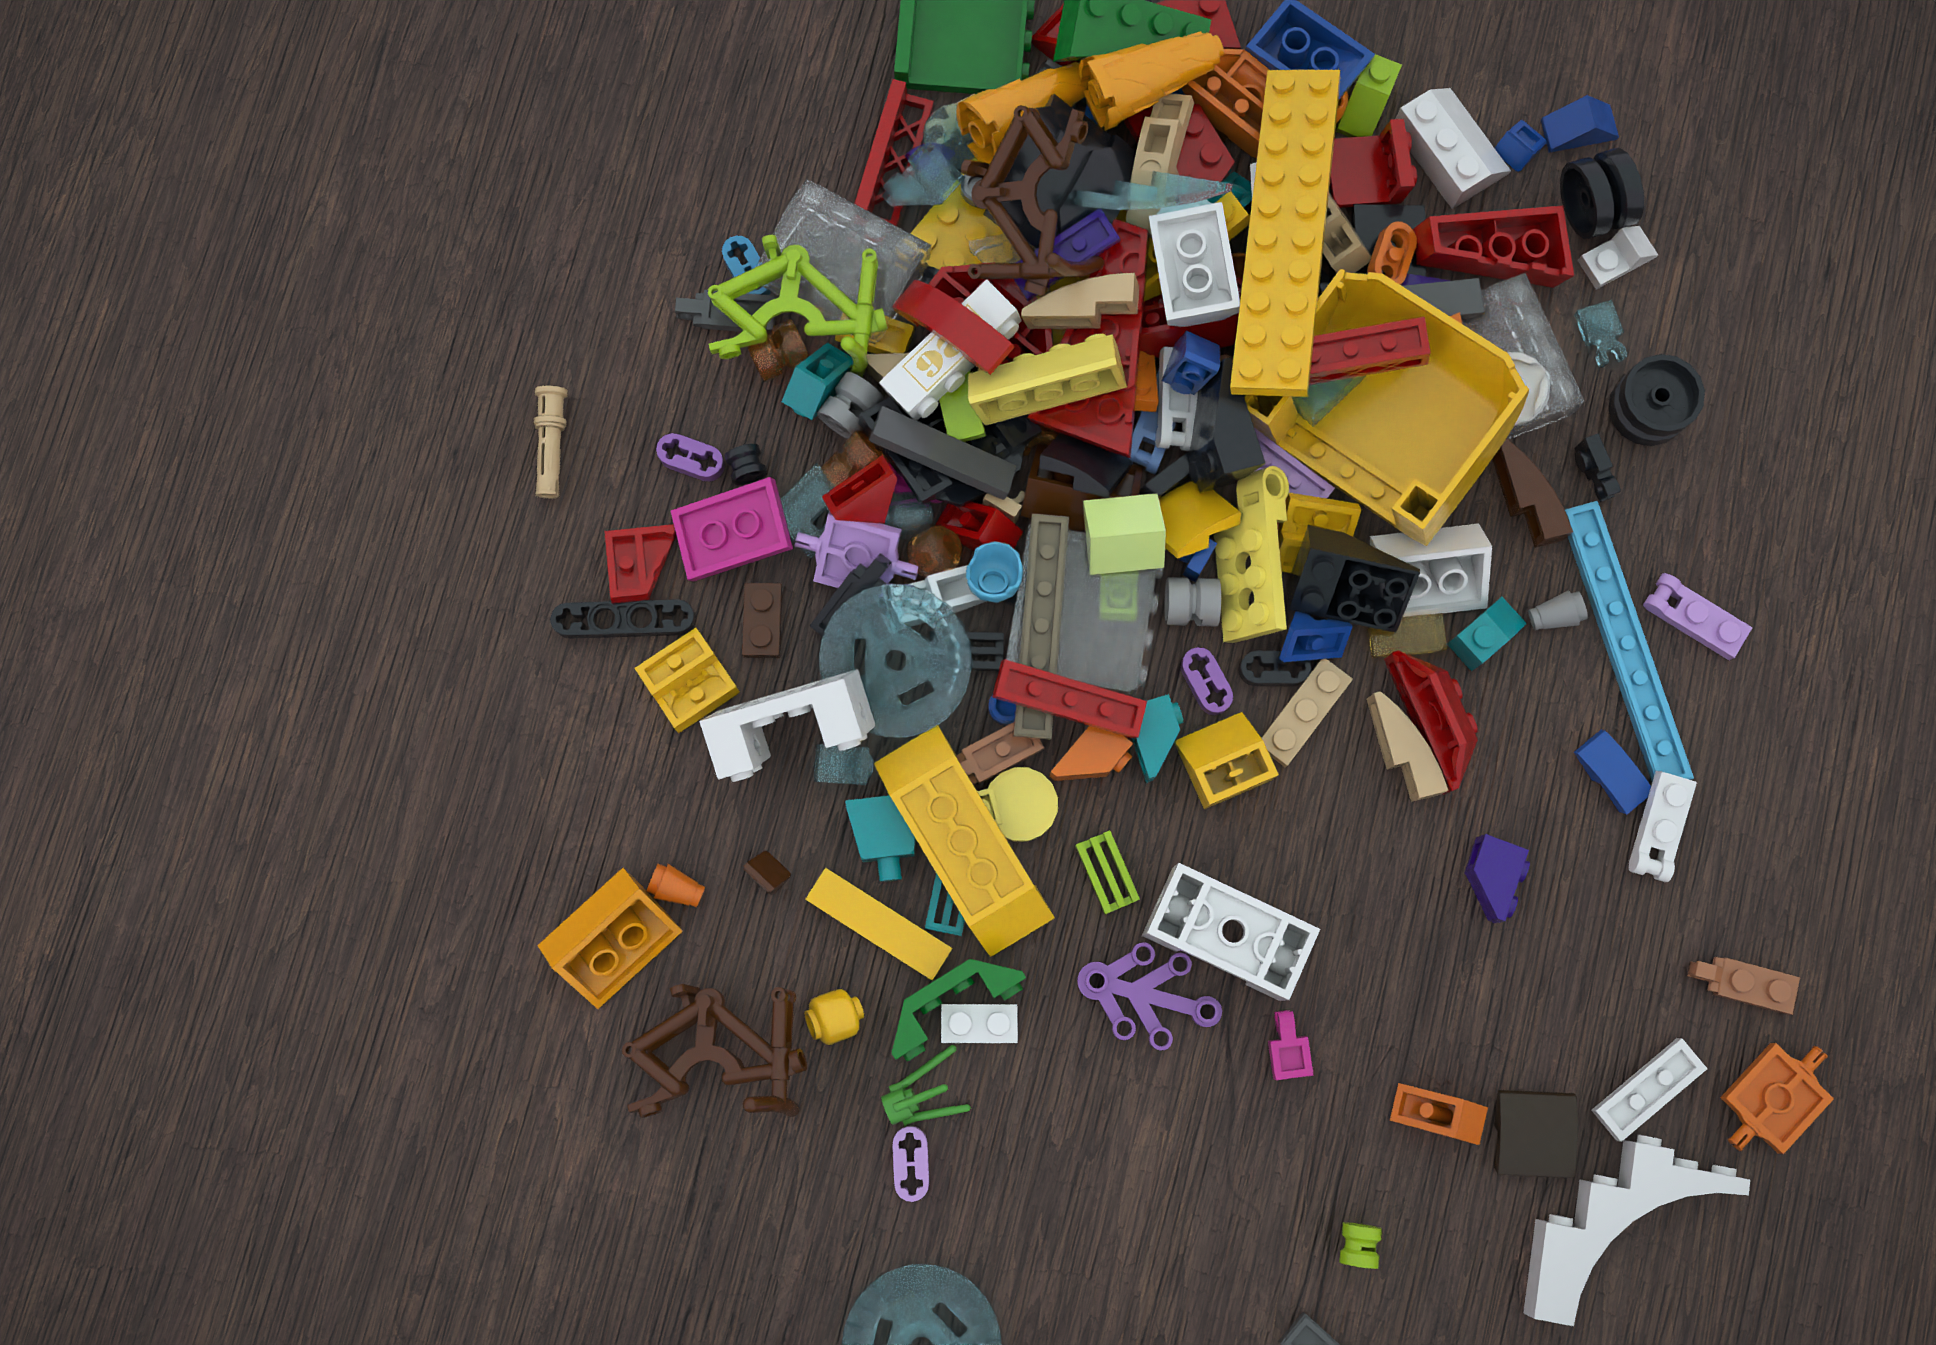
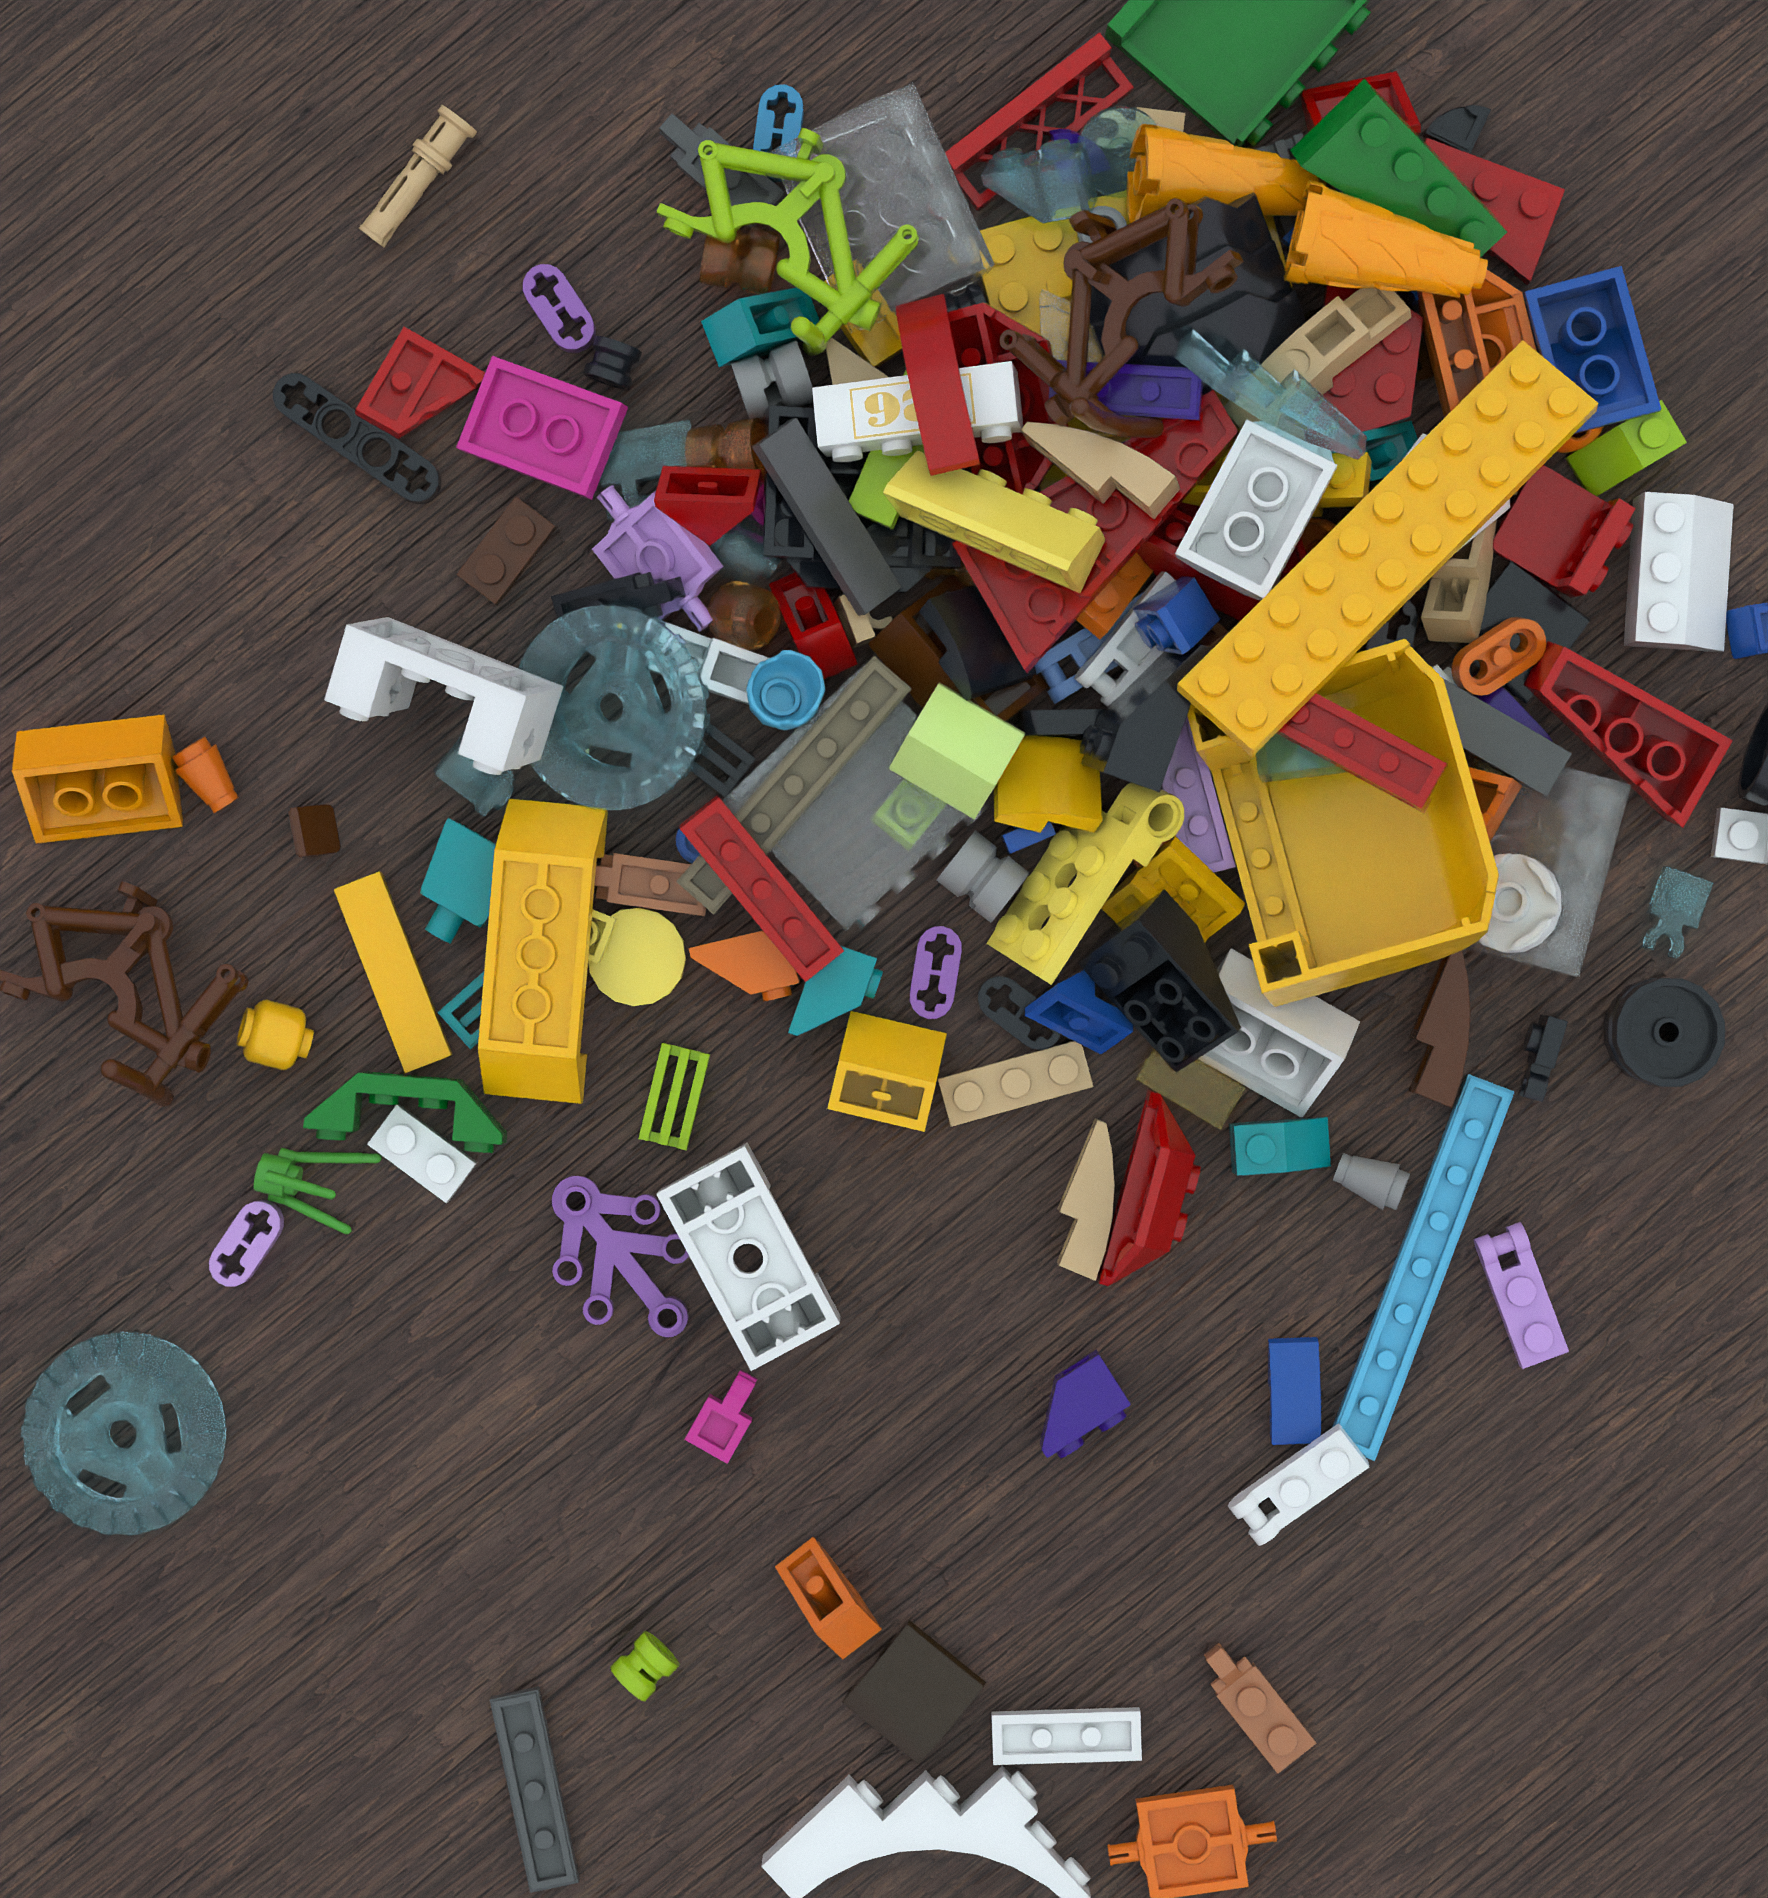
camera: 40 degrees right, 10 degrees up
yellow slope [635,628,740,734] -> none

